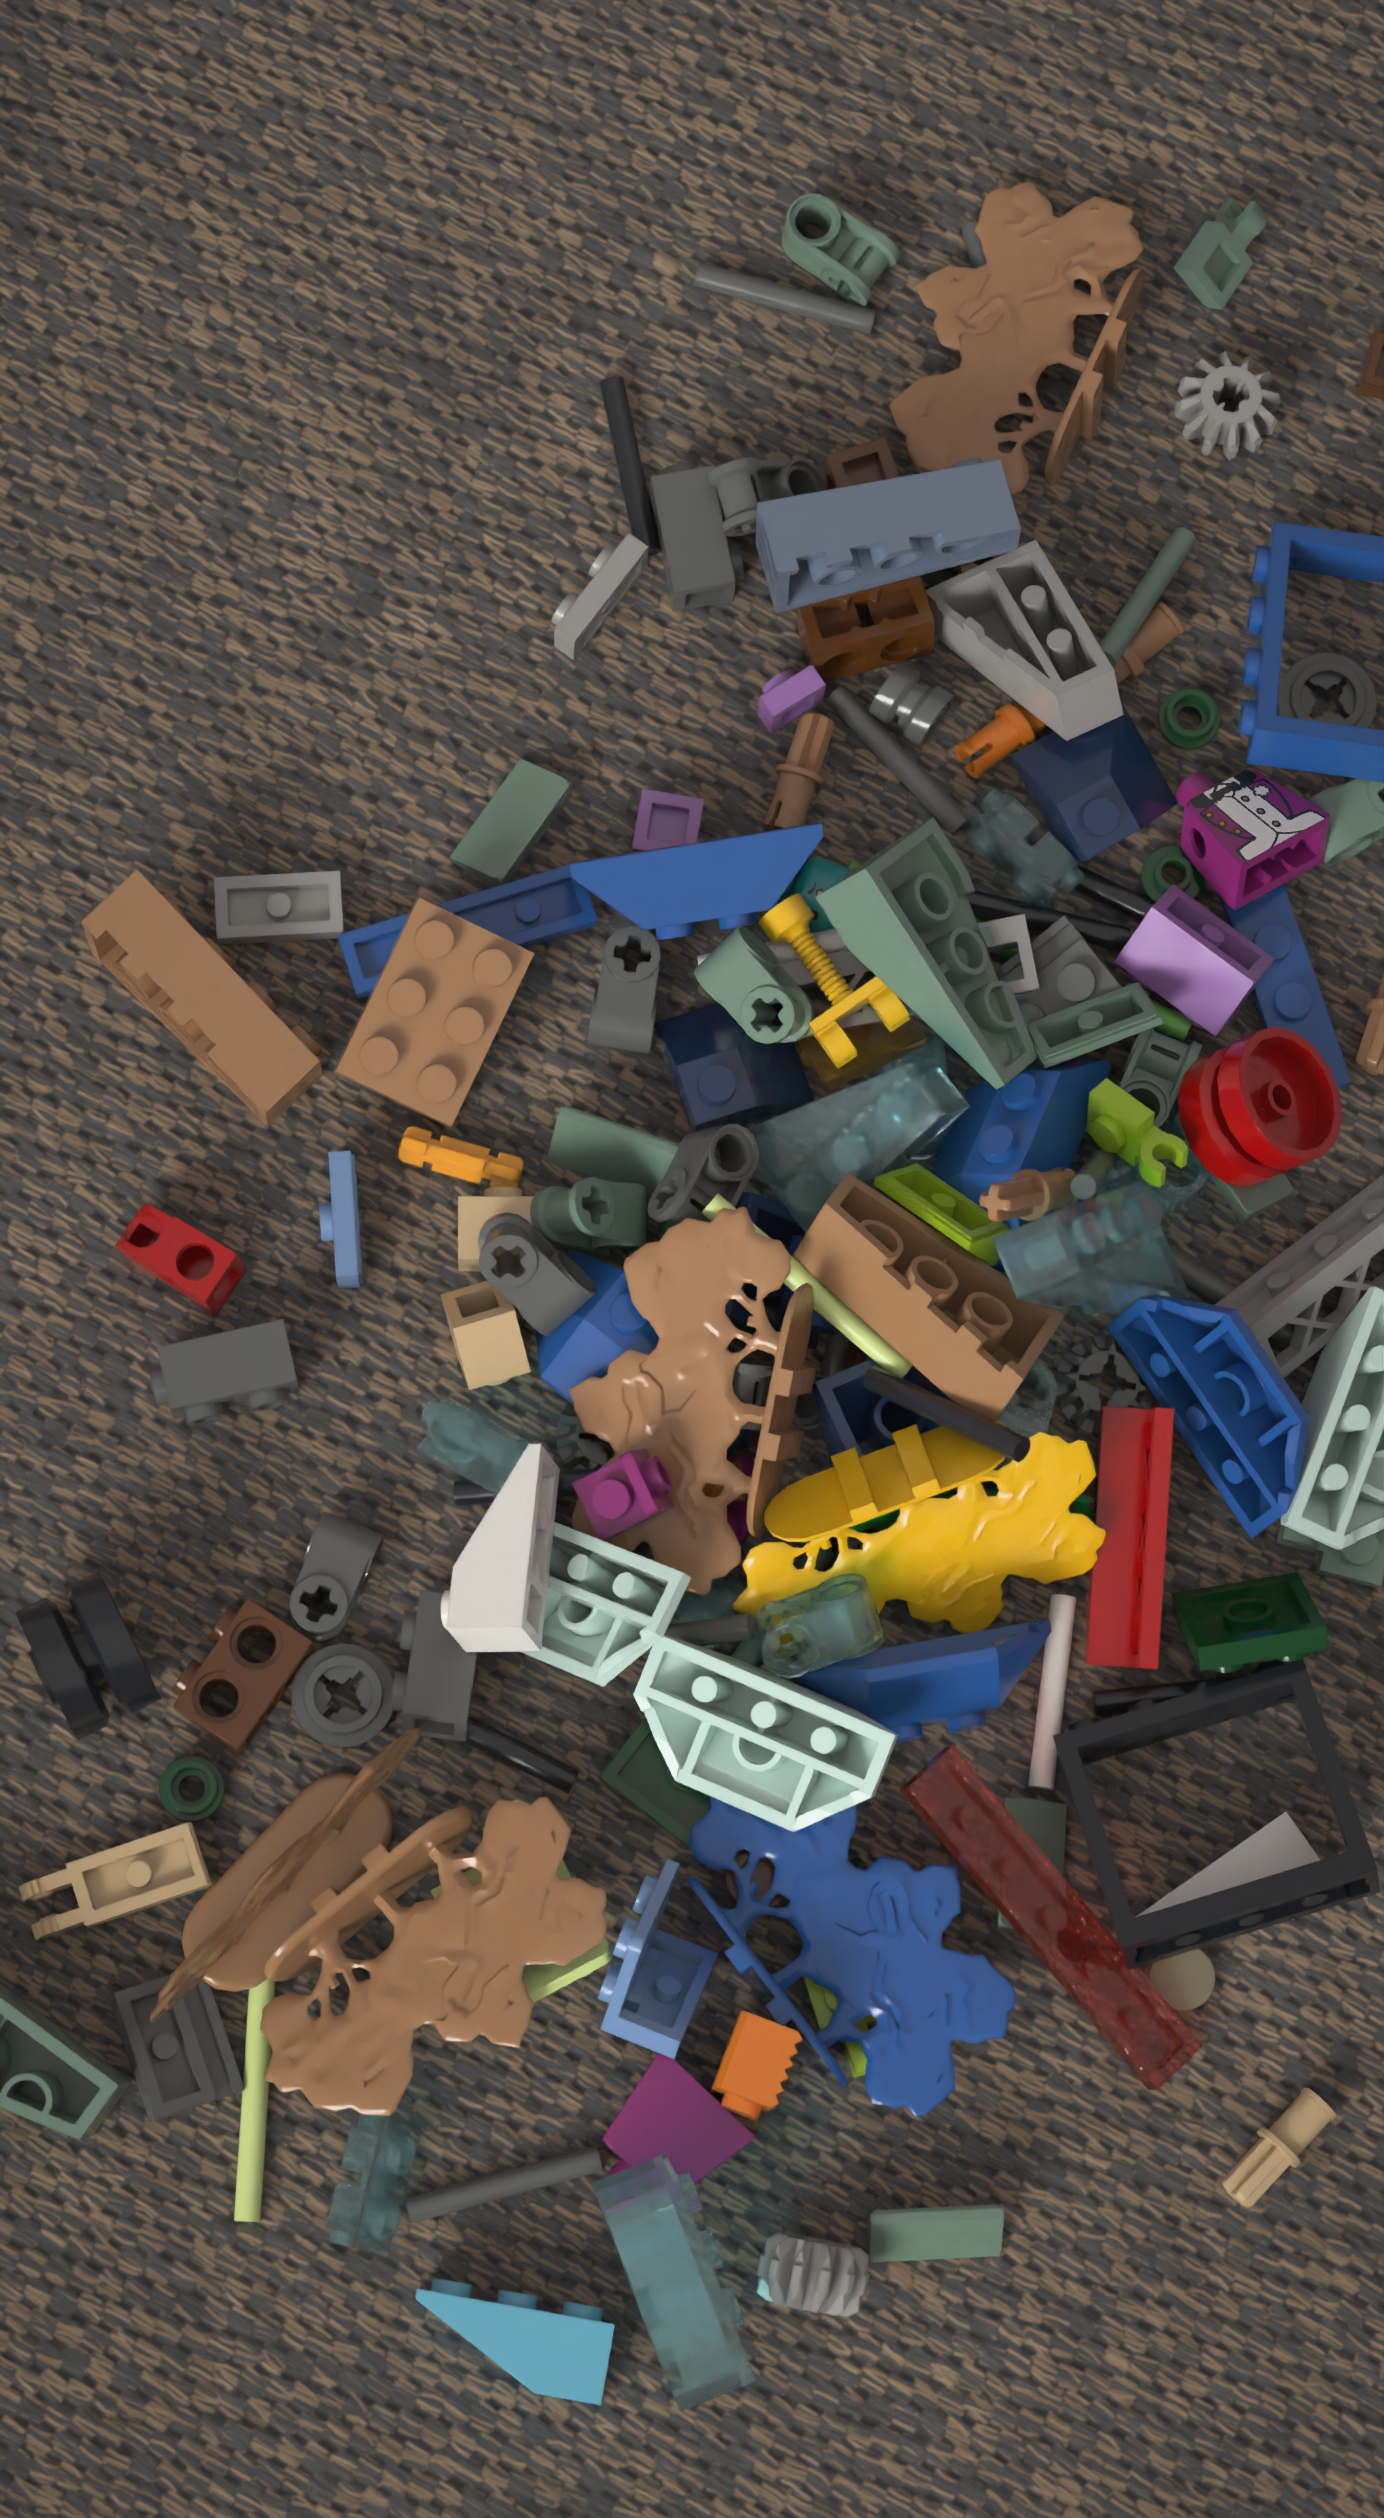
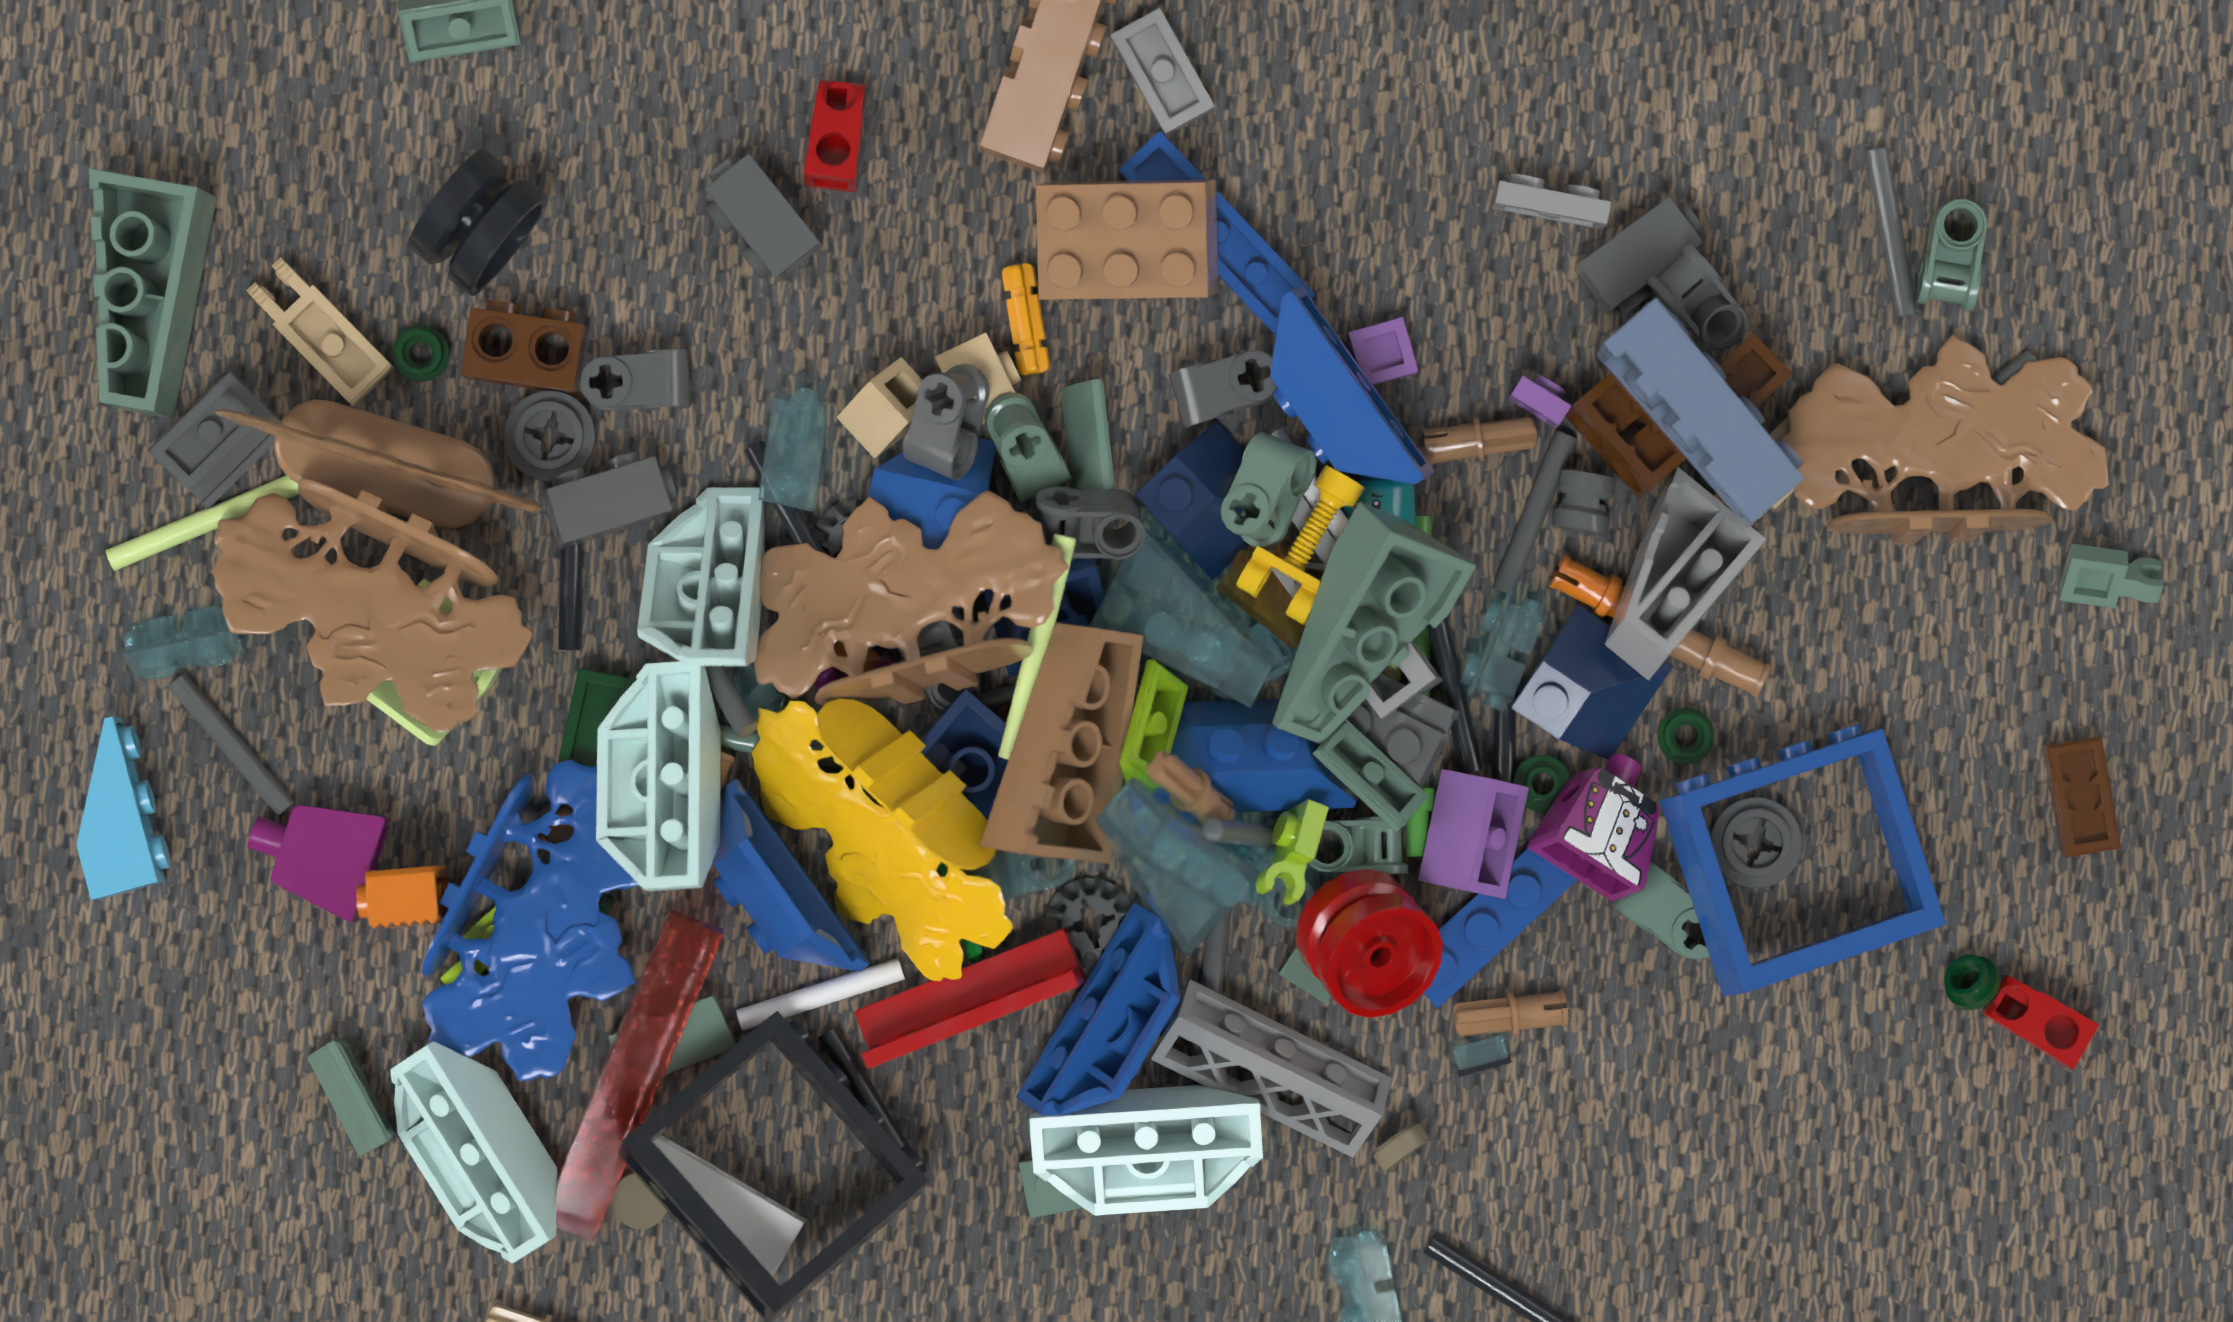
camera: 70 degrees right, 10 degrees up
medium blue plate [319,1150,363,1289] -> none
white slope [441,1444,560,1652] -> none
sand green slope [449,758,572,888] -> none
magenta bracket [572,1448,674,1541] -> none
clear light blue wedge [591,2153,756,2412] -> none
medium blue bracket [598,1859,719,2059] -> none
black bar [600,376,661,556] -> none
clear light blue piece [754,1573,885,1678] -> none
light grey gear [756,2232,870,2316] -> none
black bar [863,1365,1031,1462] -> none
sand green bar [1099,527,1196,668] -> none
dark green plate [1171,1572,1329,1673] -> none
light grey gear [1174,350,1281,461] -> none
none -> light aqua wedge [390,1041,557,1264]

